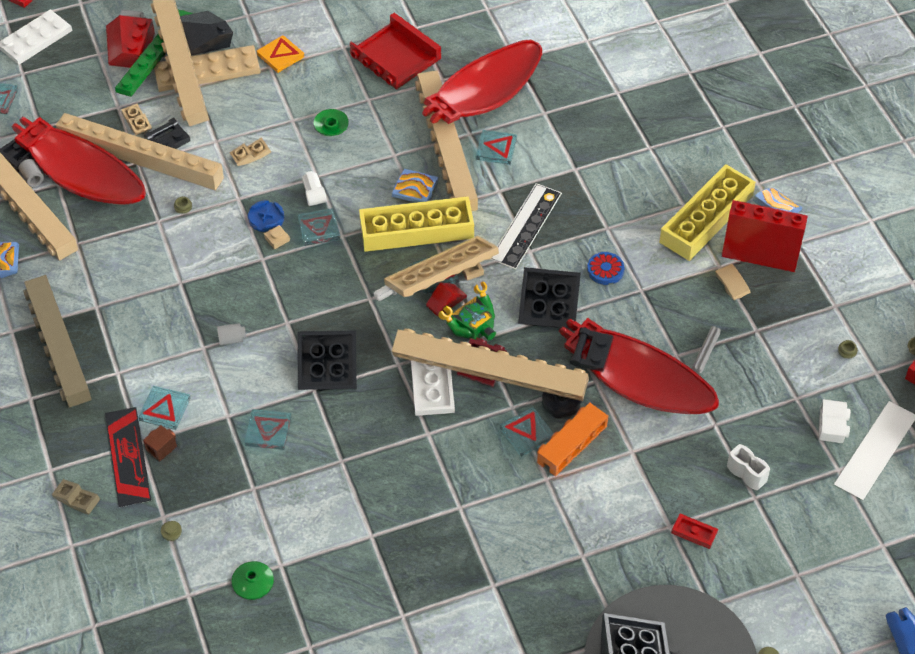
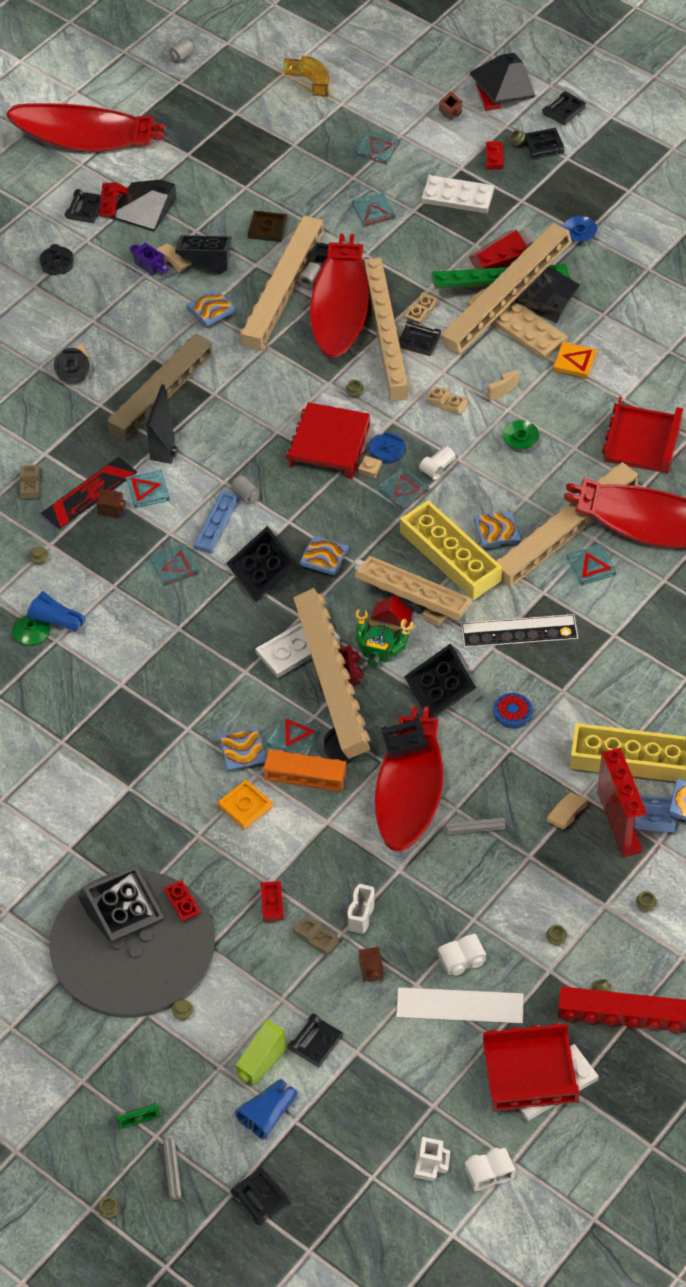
camera: 60 degrees right, 0 degrees up
none -> blue piece [27,591,86,632]
none -> black slope [146,384,178,464]
none -> red slope [164,880,200,922]
none -> medium blue tile [194,491,239,554]
none -> light orange tile [217,779,273,830]
none -> slope [219,727,266,771]
none -> lime slope [236,1019,286,1086]
none -> red panel [286,402,370,479]
none -> black plate [287,1013,343,1068]
none -> dark tan slope [292,916,340,956]
none -> slope [300,536,349,576]
none -> copper brick [359,947,383,982]
none -> tan slope [487,369,519,401]
none -> olive plate [636,891,657,911]

